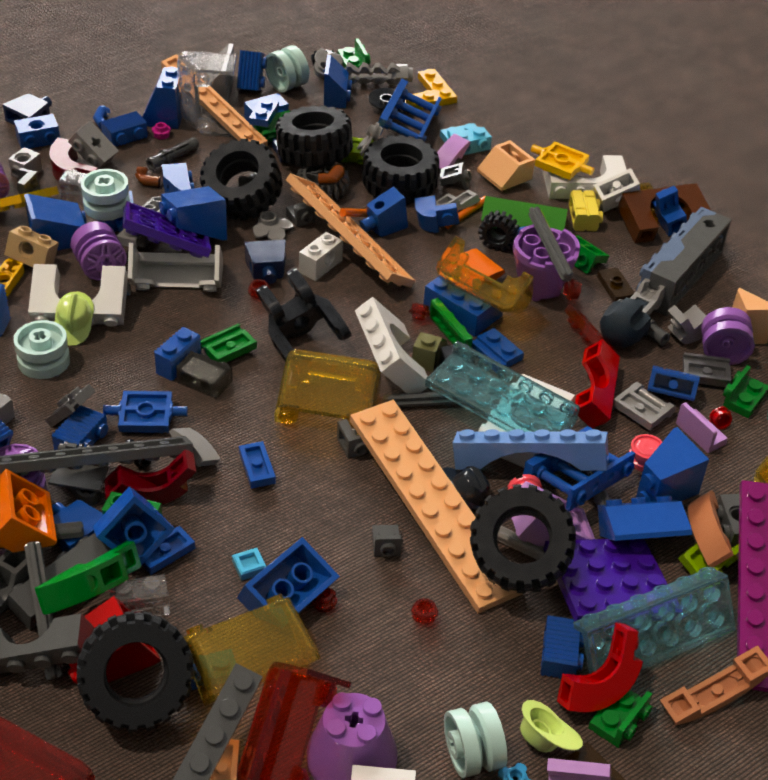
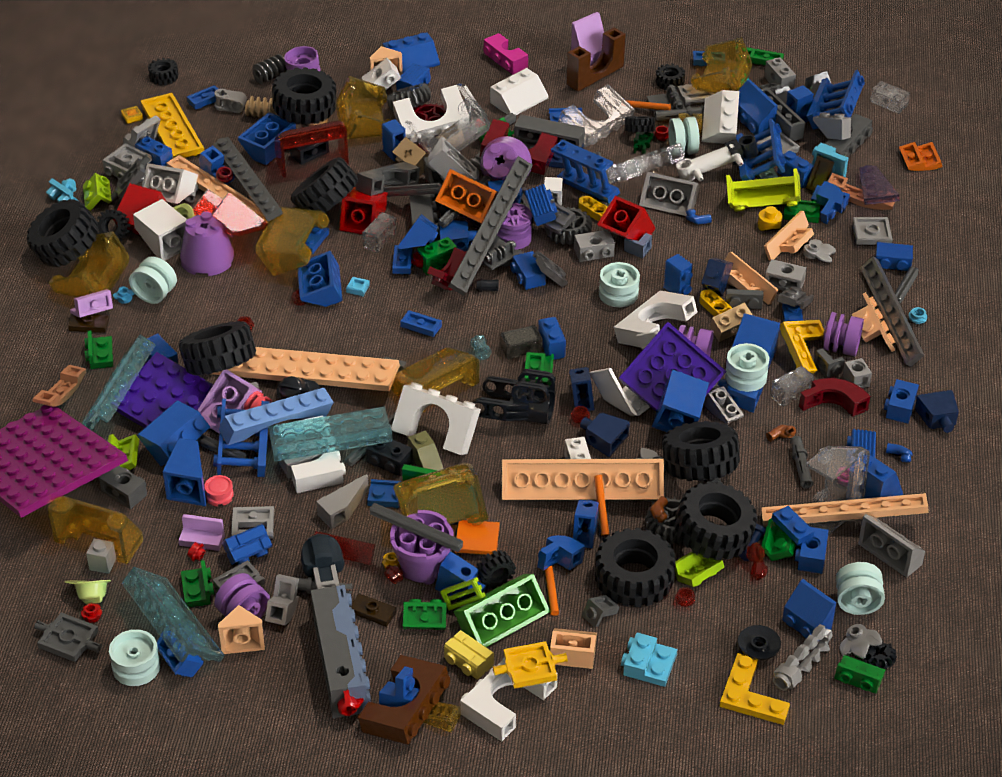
camera: 135 degrees right, 0 degrees up
green slope [35,541,142,615] -> none
yellowish green piece [54,291,94,346] -> none
light grey brick [68,121,119,169] -> none
blue plate [103,391,188,433] -> none
slope [162,163,194,193] -> none
light grey slope [169,428,221,467] -> none
blue brick [237,50,267,91] -> none
light grey plate [357,122,383,156] -> none
dark grey bracket [372,525,402,557] -> none
blue fence [378,78,442,141] -> none
light grey slope [436,189,480,210] -> none
lavender slope [437,133,471,170] -> none
yellowish green piece [520,700,583,752] -> none
red arch [557,622,643,712] -> none
red arch [573,339,620,429] -> none
white brick [594,168,640,212] -> none
nougat slope [688,490,734,568] -> none
none -> light grey slope [316,474,369,529]
none -> yellow plate [382,552,400,571]
none -> clear light blue bush [470,335,492,360]
none -> dark blue torso [569,367,594,413]

